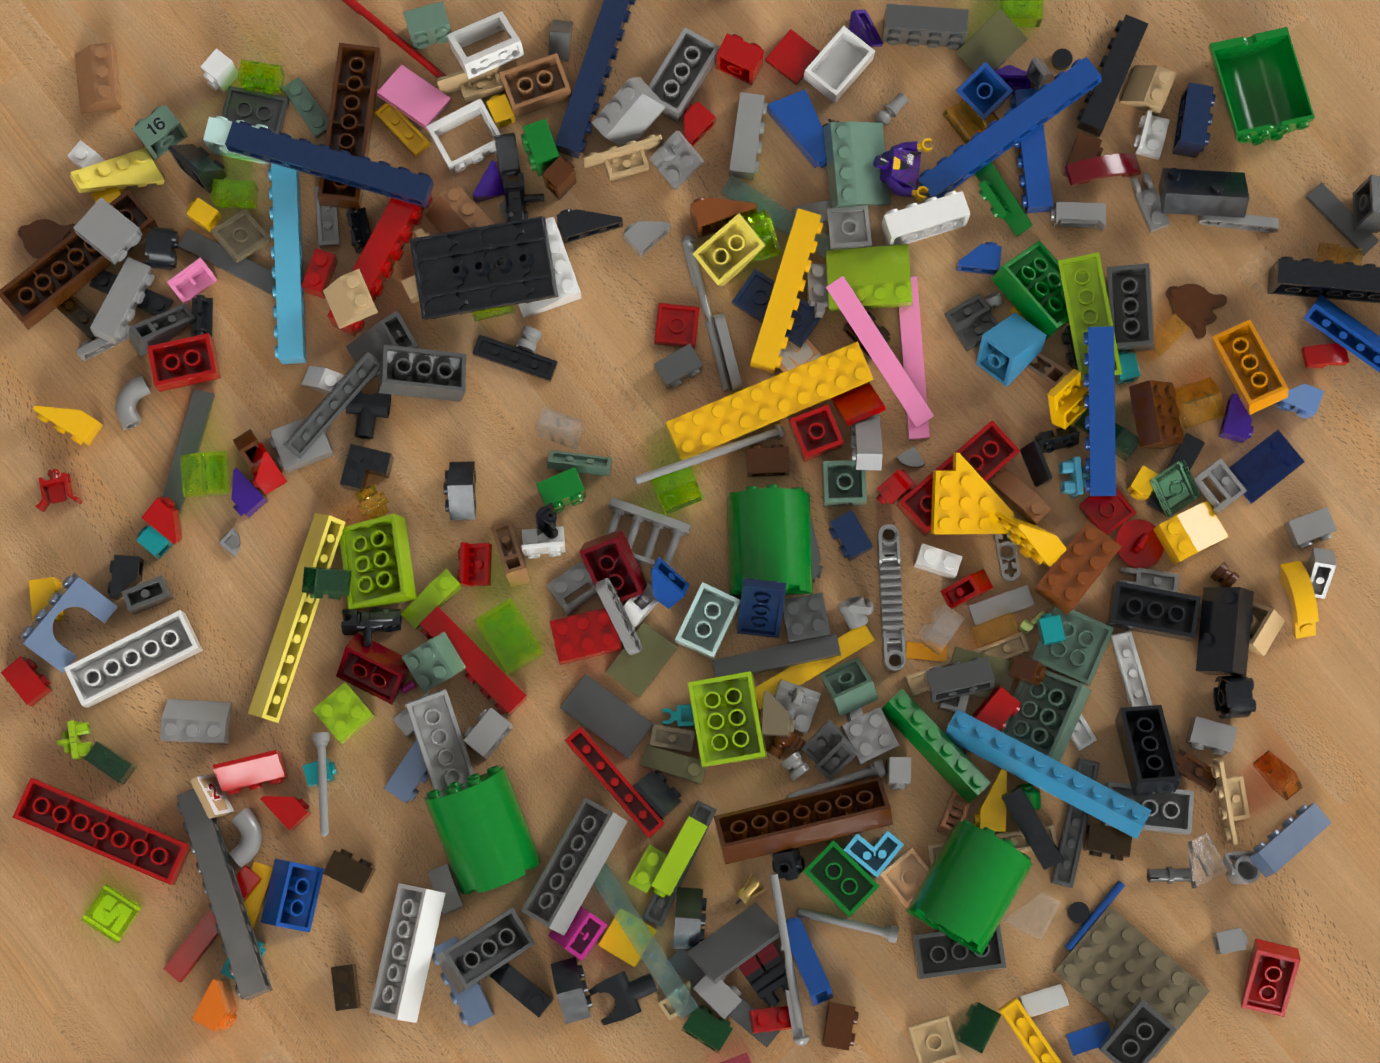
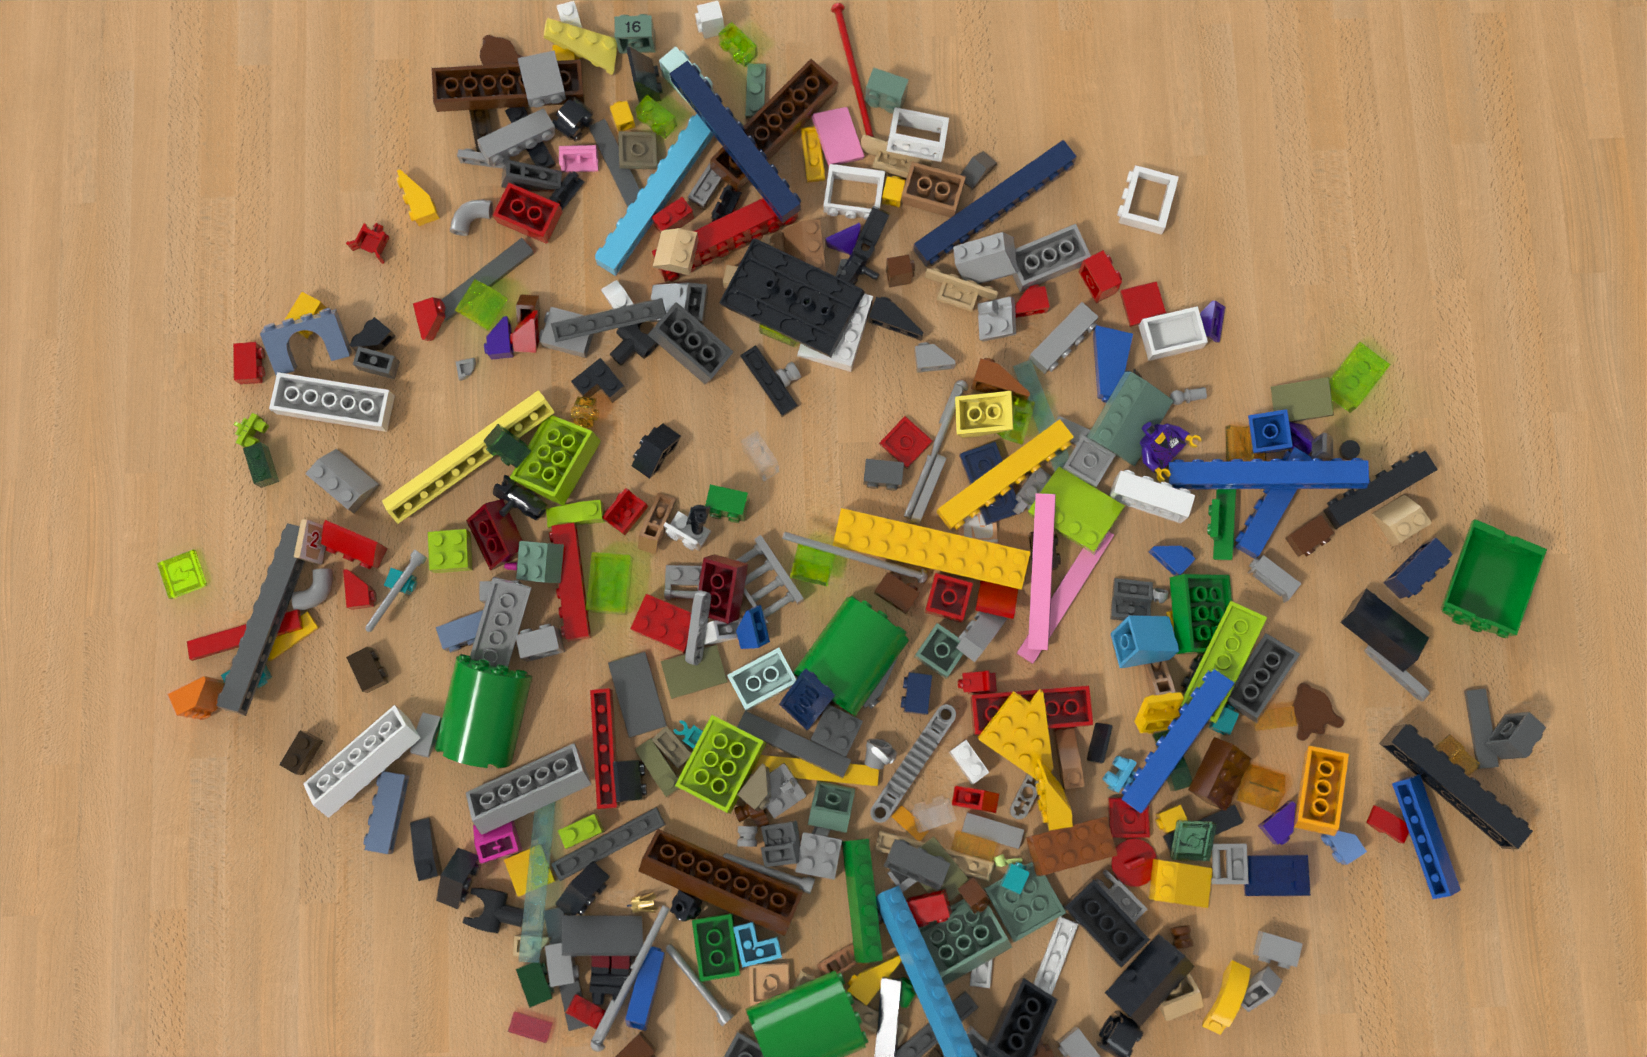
camera: 40 degrees right, 0 degrees up
red brick [12,778,191,885] -> none
teal brick [137,525,173,559] -> none
dark grey tile [222,86,289,134] -> none
blue slope [261,858,324,932] -> none
dark grey brick [435,907,535,994] -> none
green brick [520,119,559,177] -> none
sand green plate [547,450,612,476] -> none
lime slope [651,816,708,898] -> none
dark grey brick [882,4,969,49] -> none
light grey brick [886,757,911,790] -> none
light grey tile [896,447,925,468] -> none
black hinge [1035,425,1080,453] -> none
dark red slope [1065,153,1141,186] -> none
light grey hinge [1130,173,1170,233] -> none
white bracket [1133,110,1170,160] -> none

